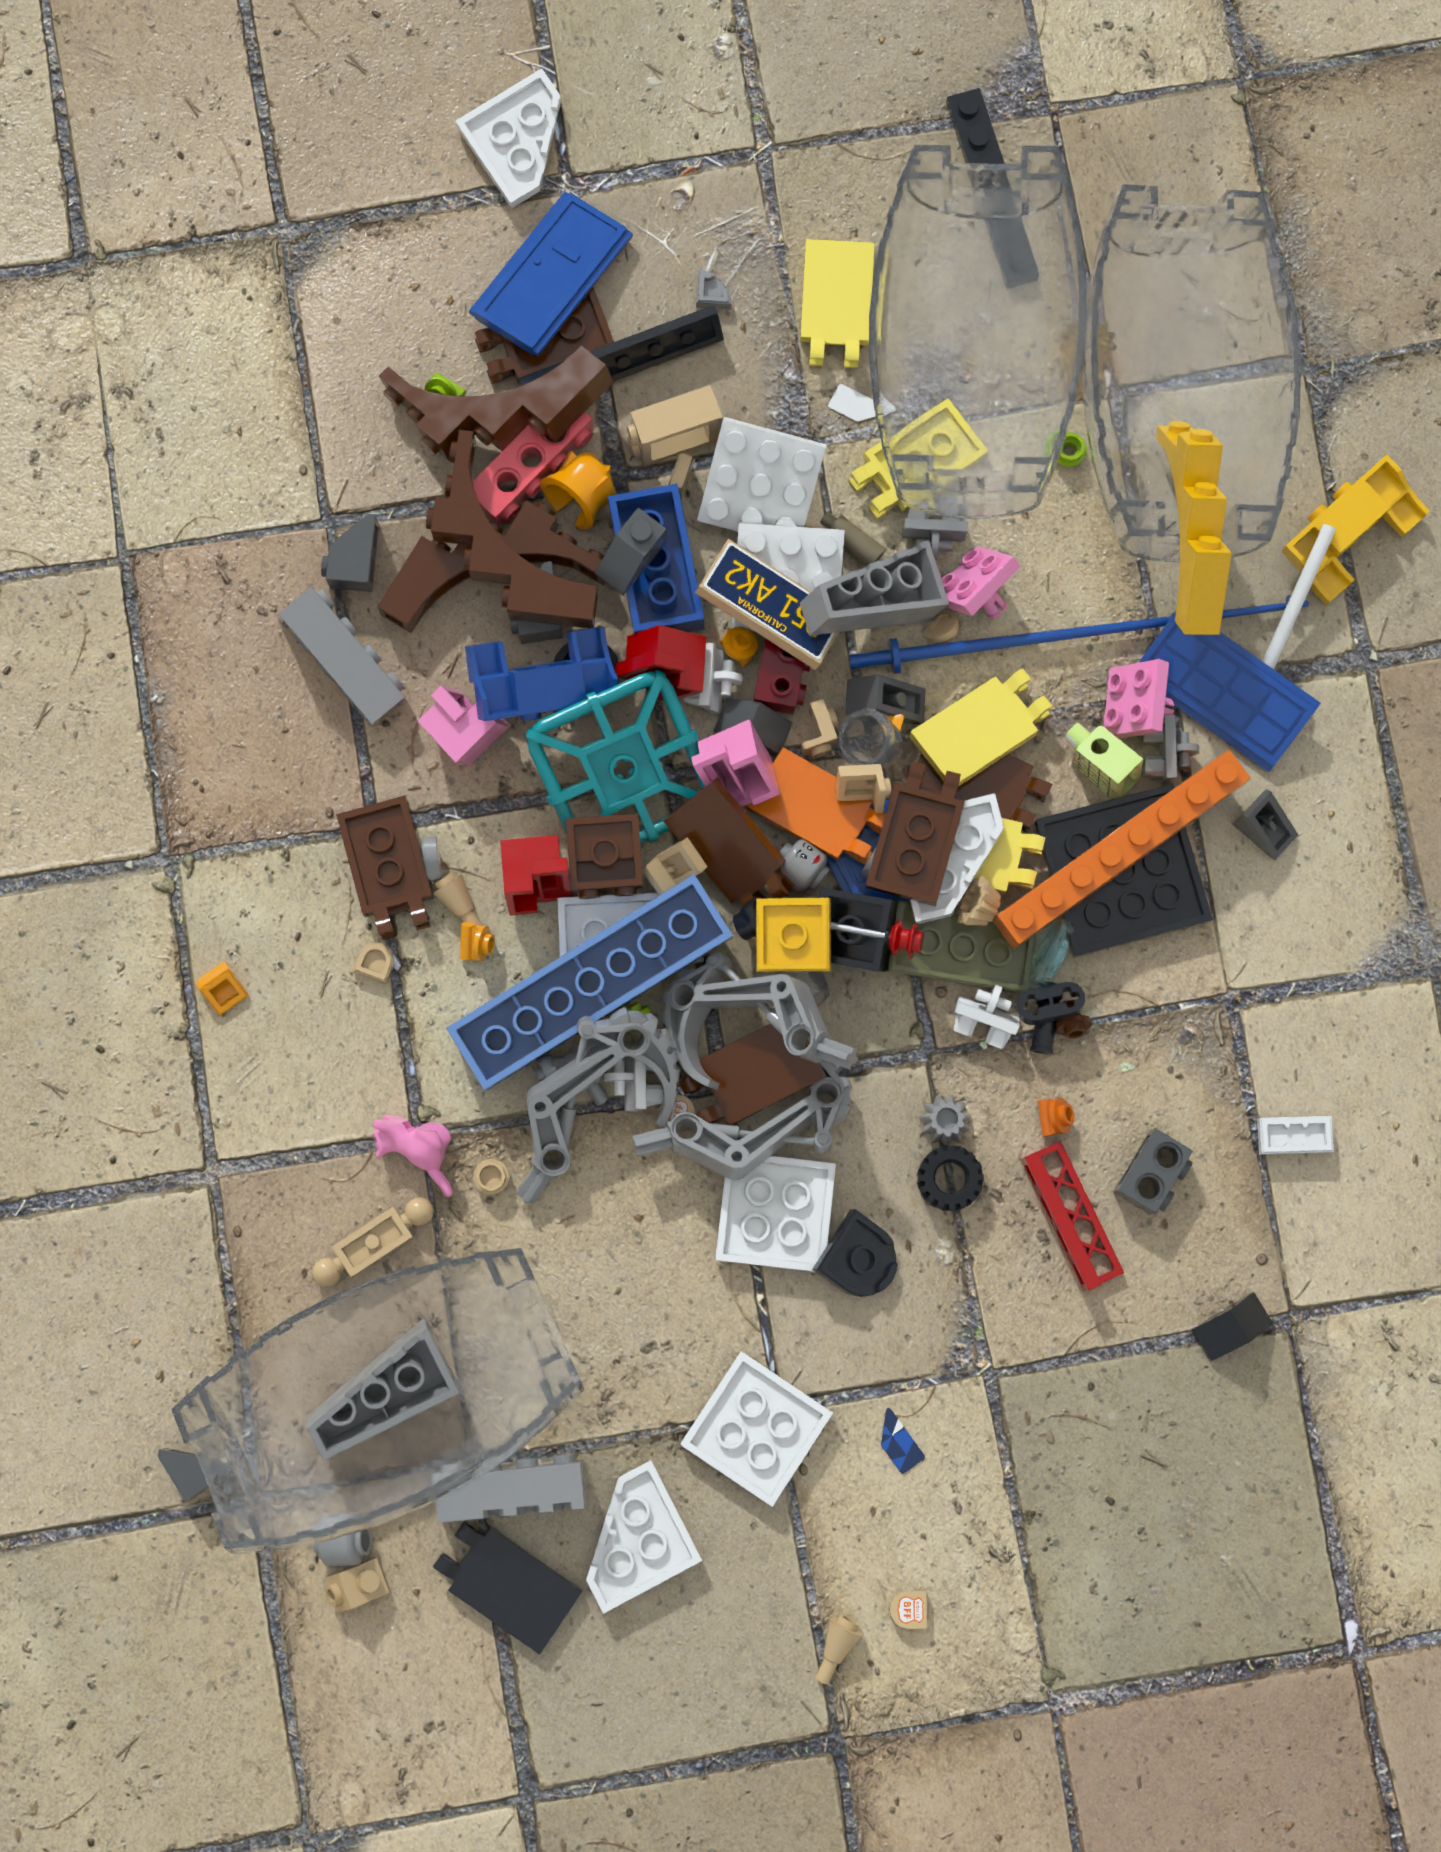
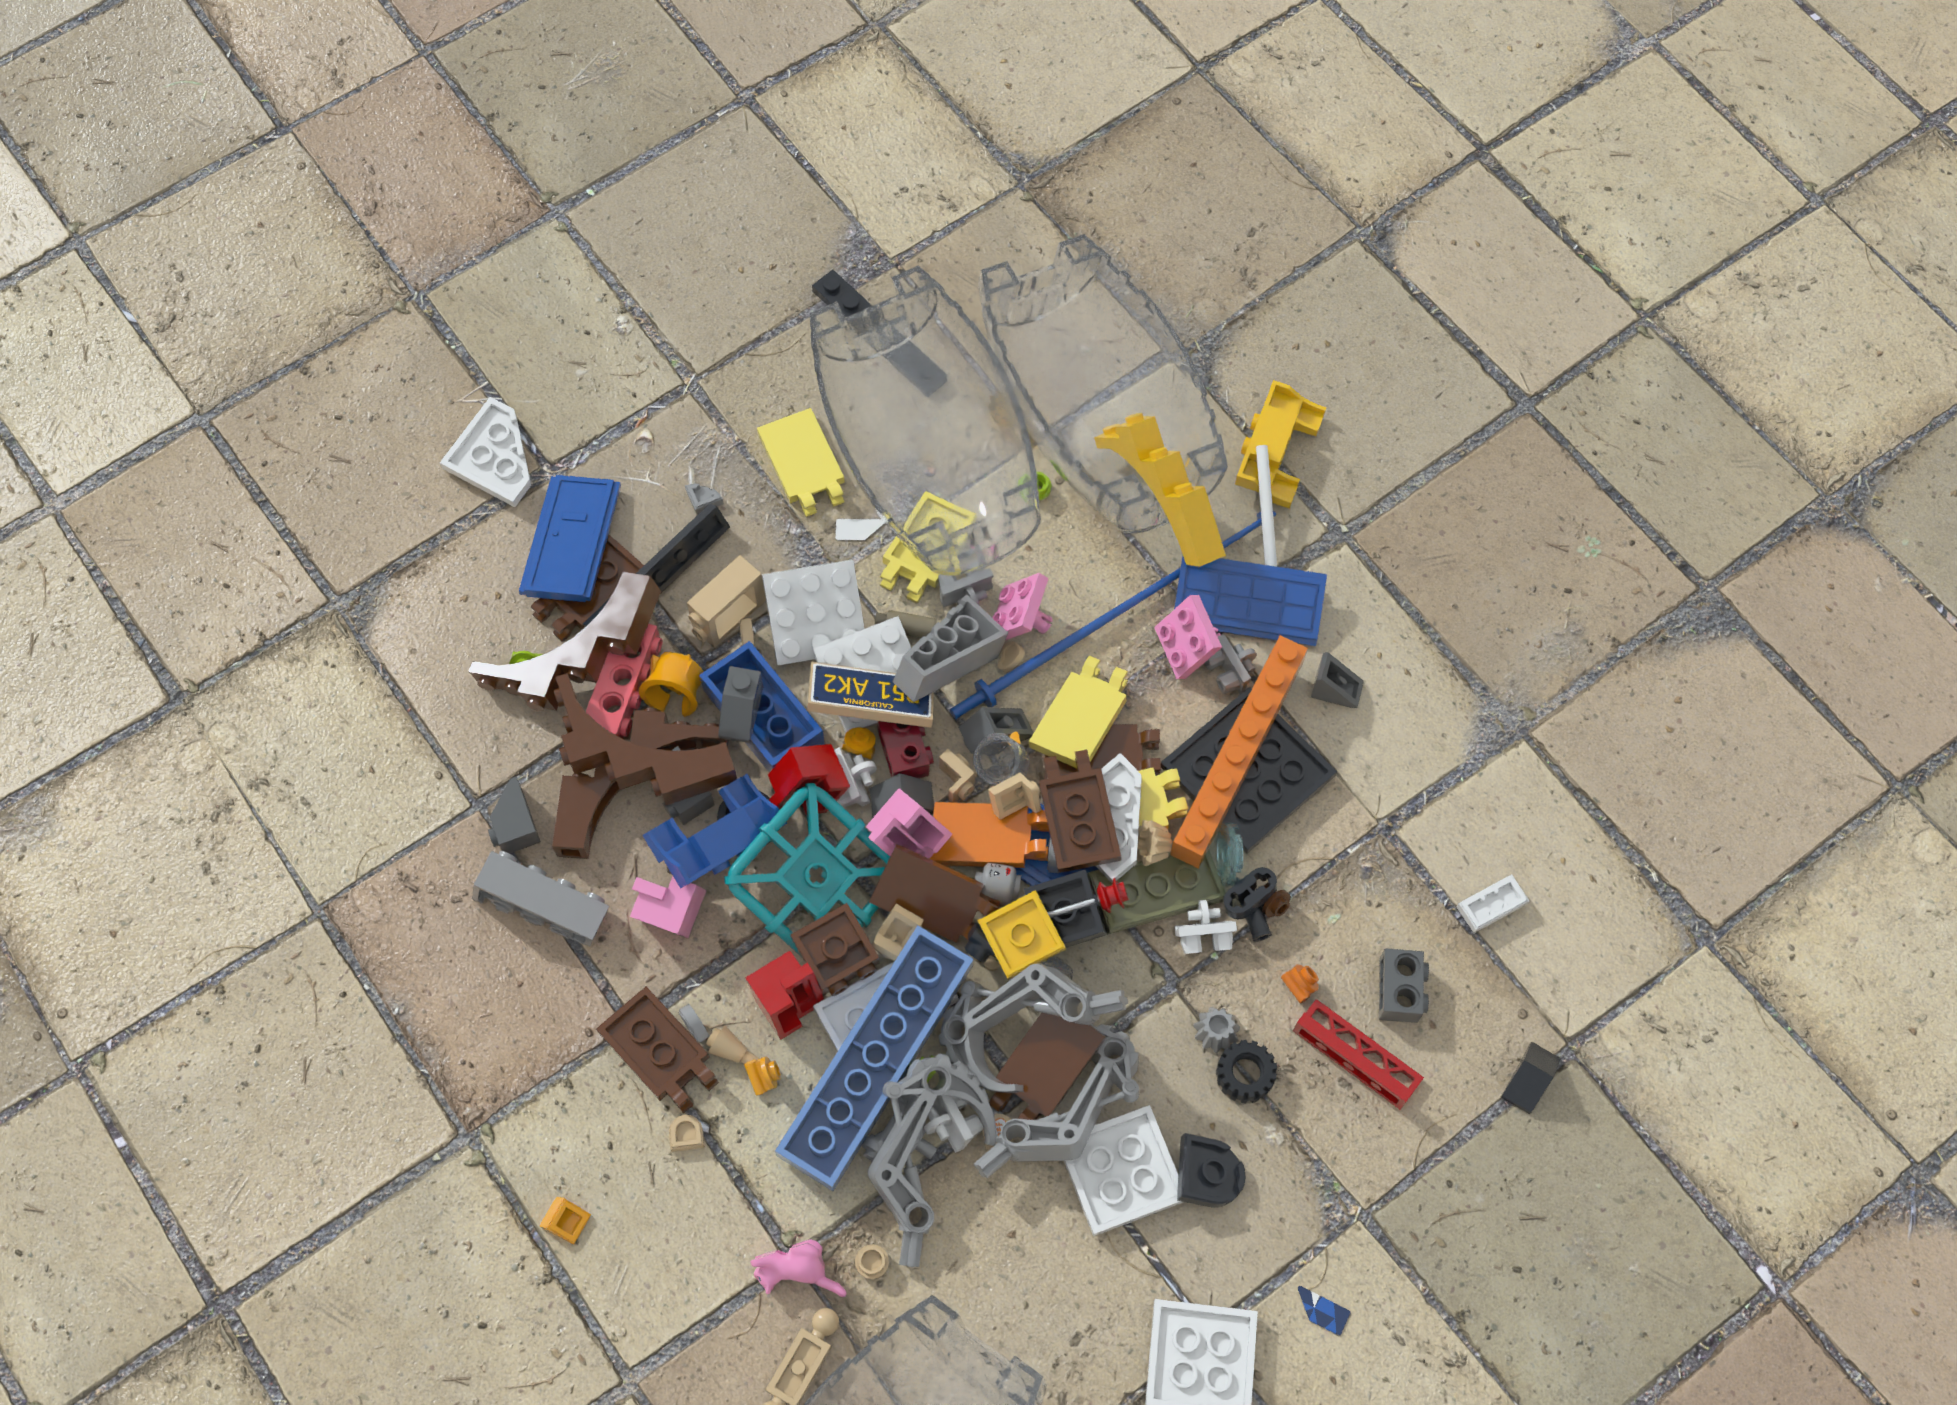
camera: 25 degrees left, 15 degrees down
yellowish green torso [1064,723,1143,800] -> none

